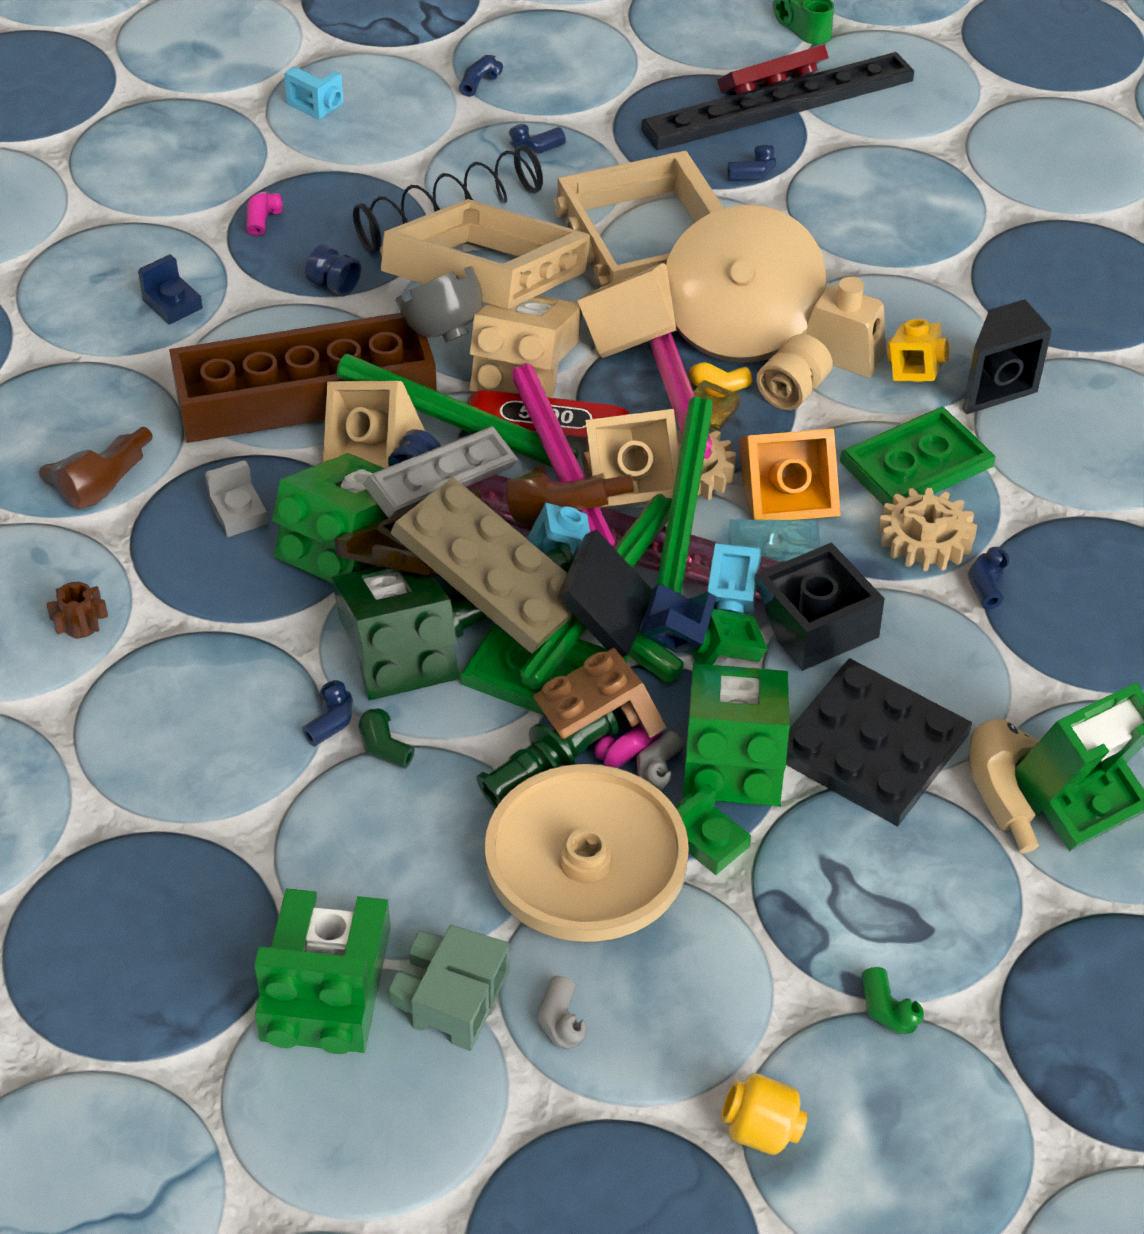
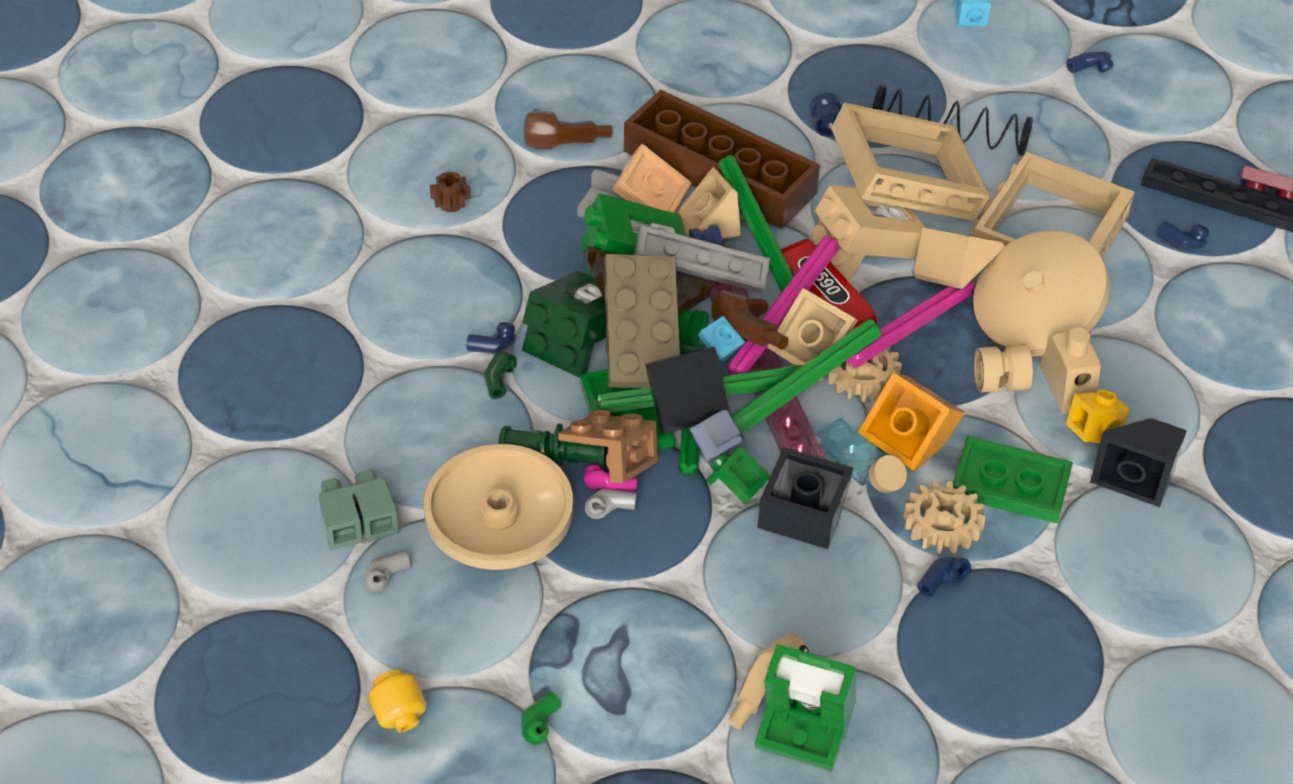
camera: 50 degrees right, 0 degrees up
dark blue bracket [138,254,203,325] -> none
dark pink arm [246,191,283,236] -> none
green brick [254,888,391,1054] -> none
dark grey cylinder [395,266,483,343] -> none
dark blue arm [509,124,566,154] -> none
green bracket [676,785,751,875] -> none
green brick [683,663,790,807] -> none
yellow arm [689,362,753,397] -> none
clear yellow plate [693,380,740,431] -> none
medium azure bracket [707,543,762,614] -> none
black plate [786,658,972,827] -> none
none -> light nougat plate [612,144,692,213]
none -> tan tile [869,455,907,493]

